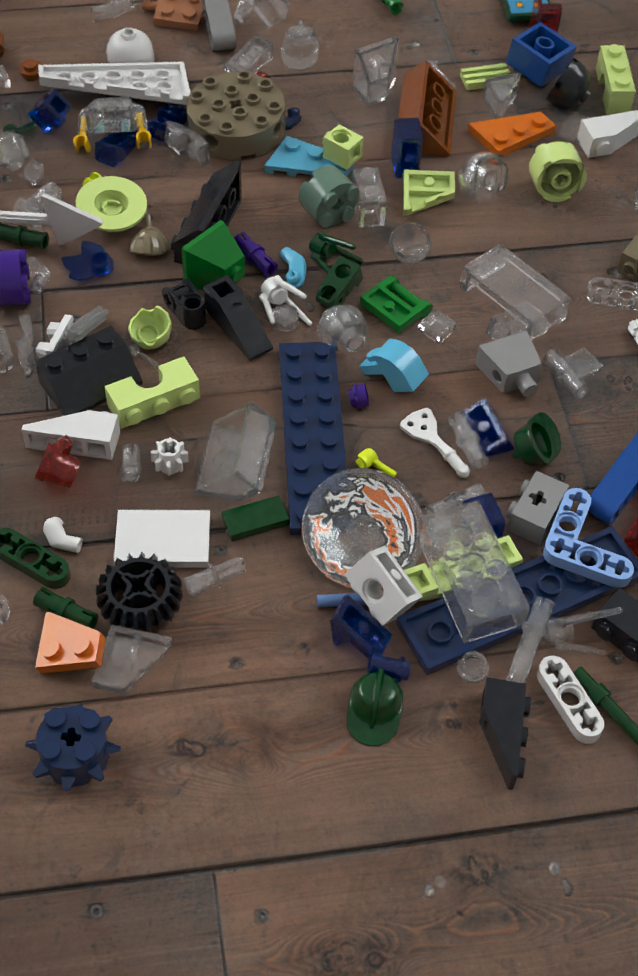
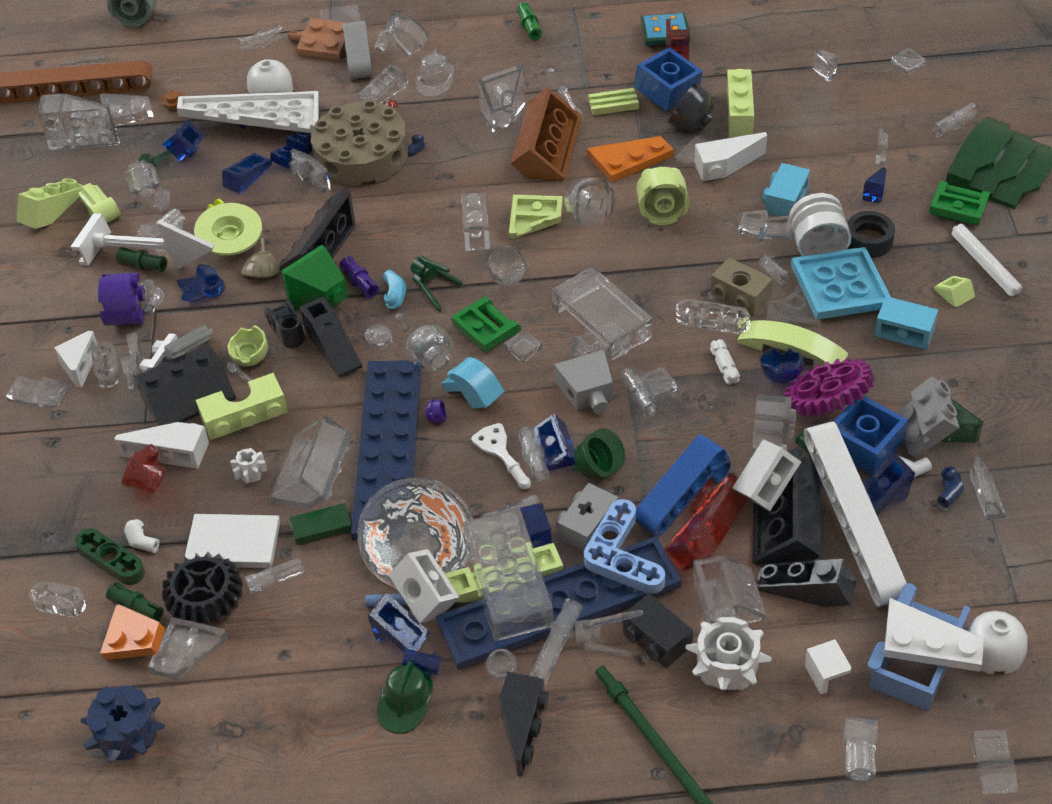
camera: 10 degrees right, 5 degrees down
clear torso [73,96,152,153] -> none
clear pin [118,444,143,483] -> none
white plant [259,275,312,326] -> none
medium azure wing [264,136,354,178] -> none
sand green brick [298,165,360,228] -> none
dark green leg [316,255,363,312] -> none
yellowish green brick [322,124,363,170] -> none
neon yellow hand [356,448,397,479] -> none
clear blue brick [391,118,423,178] -> none
clear slope [482,73,521,119] -> none
white beam [537,656,604,744] -> none

